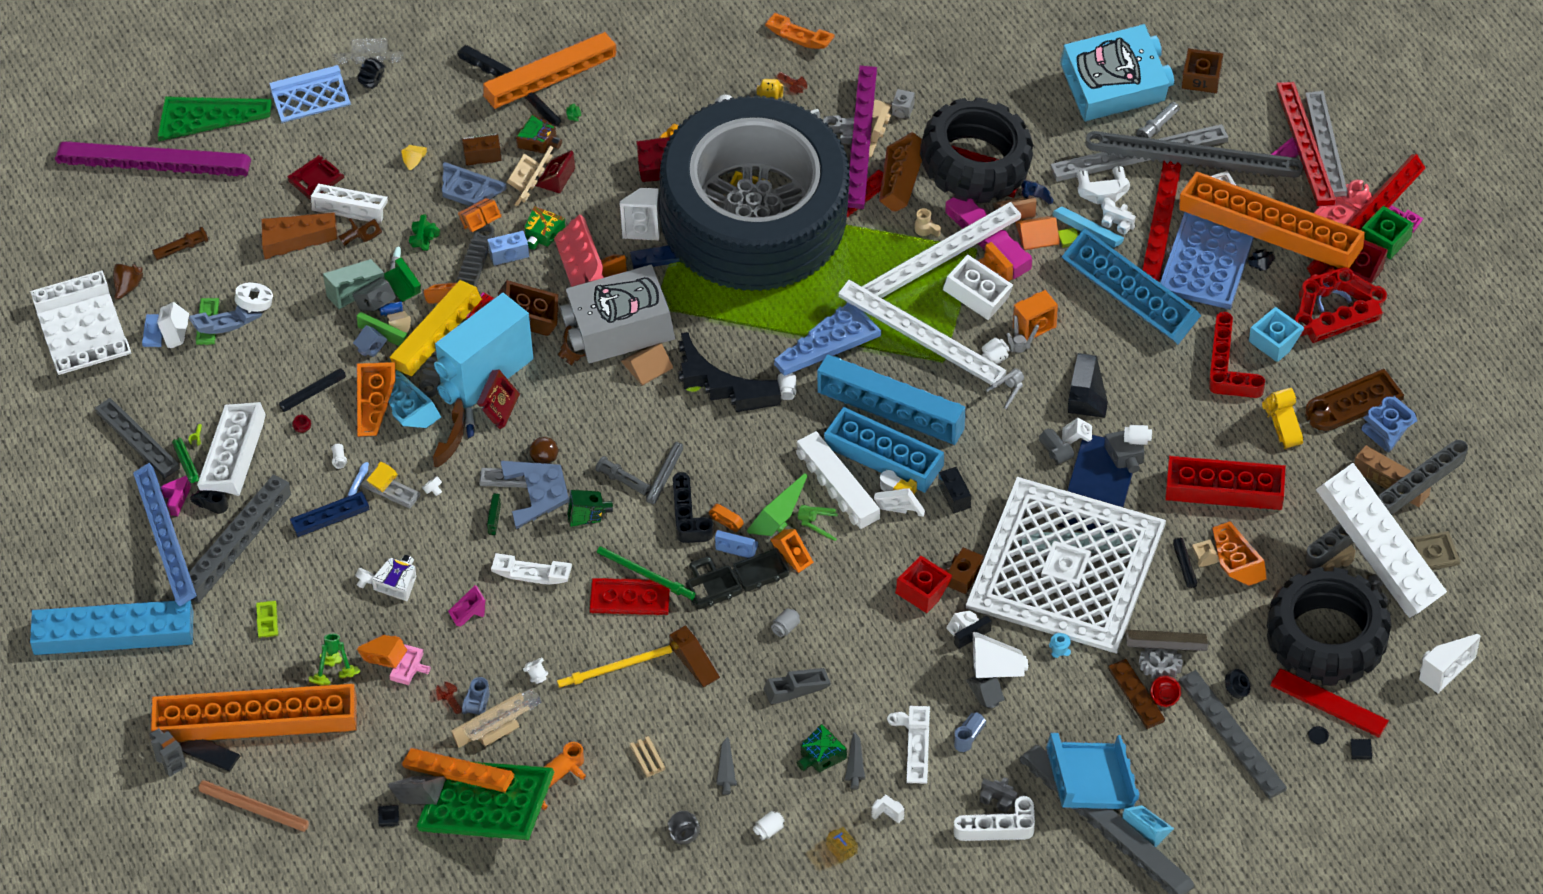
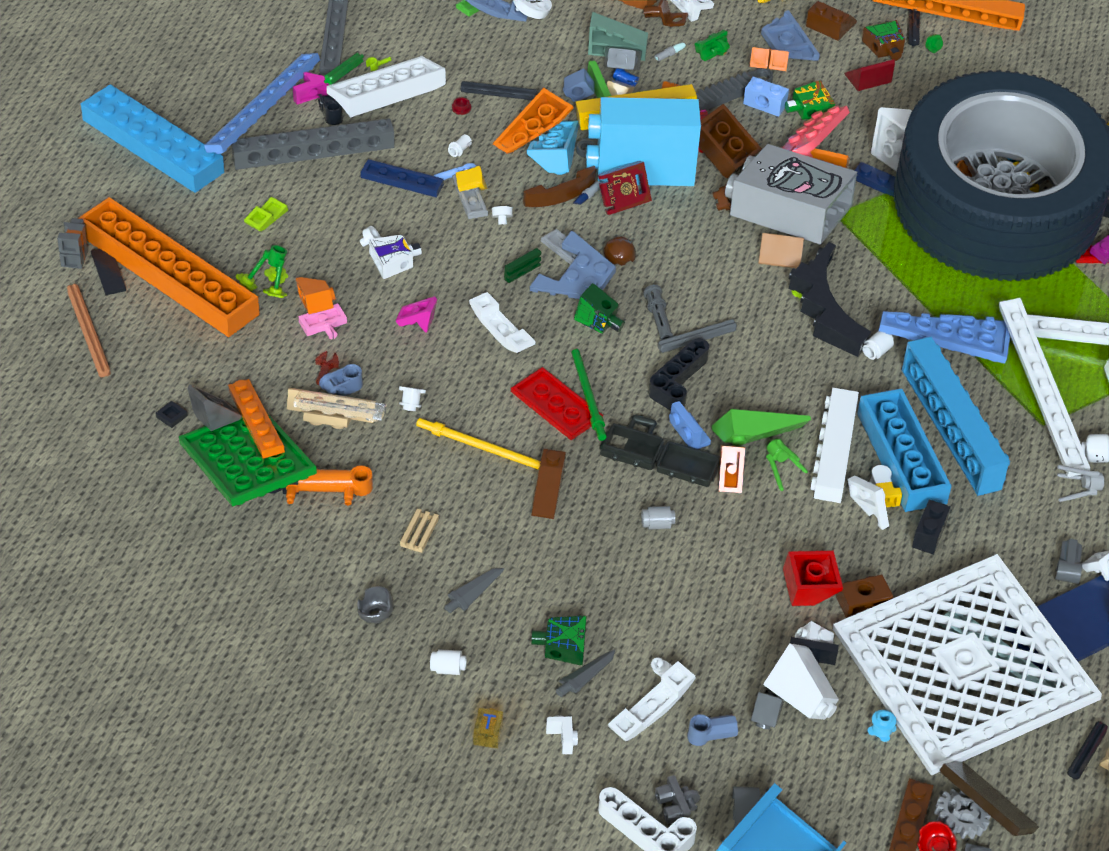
camera: 40 degrees right, 5 degrees down
green panel [384,257,421,302] -> none
tan bracket [507,146,554,206] -> none
orange beam [709,504,744,532] -> none
dark grey slope [763,668,831,704] -> none

